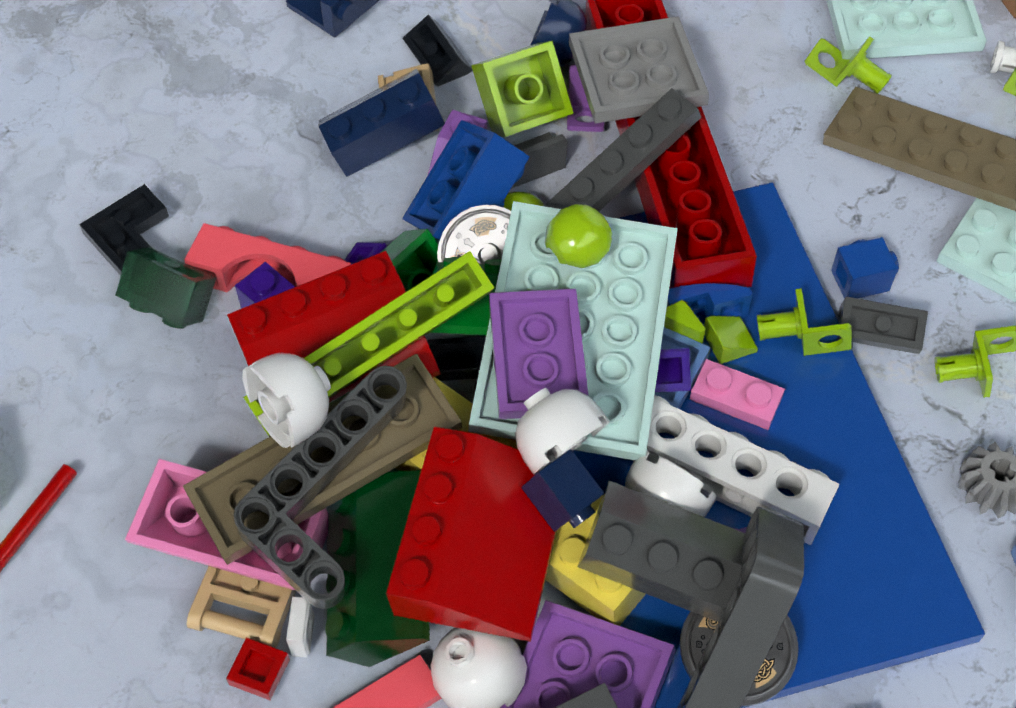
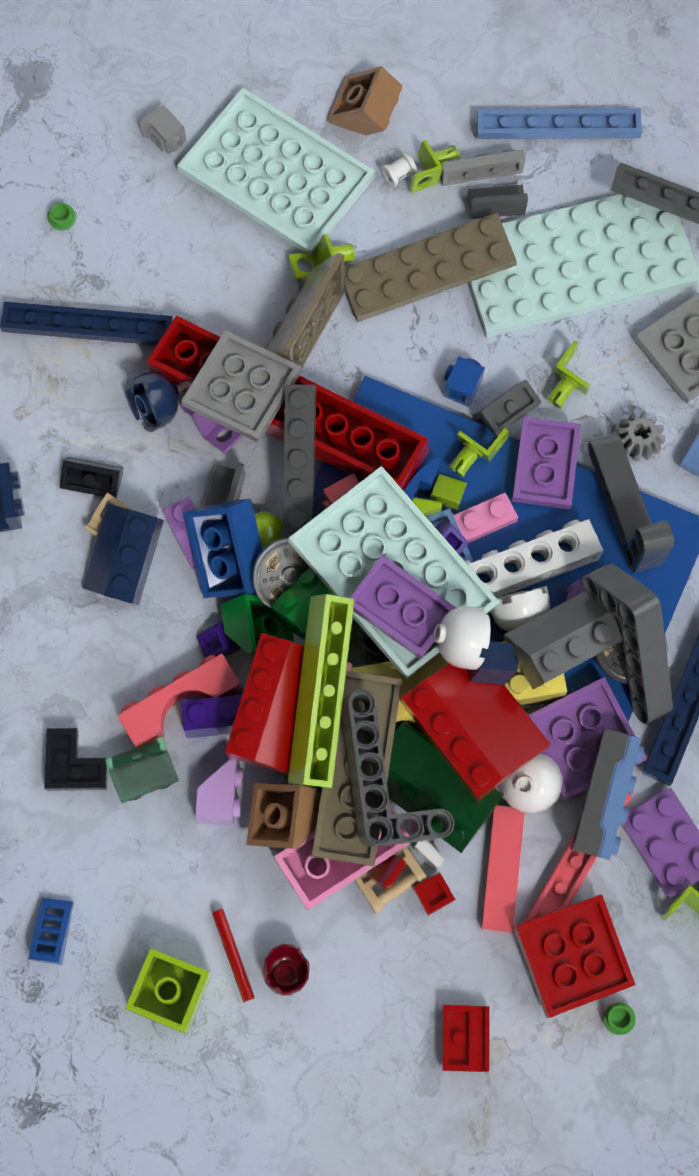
camera: 50 degrees left, 15 degrees up
white cylinder [243,353,331,448] -> none
lime brick [471,41,574,137] -> none
lime hair [544,204,612,268] -> none
none -> lavender slope [195,759,243,825]
none -> medium nougat slope [246,783,322,849]
none -> dark red hair [262,943,310,996]
none -> dark tan slope [263,253,344,368]
none -> red slope [369,855,406,891]
none -> medium lavender plate [512,416,581,509]
none -> dark grey beam [588,433,674,573]

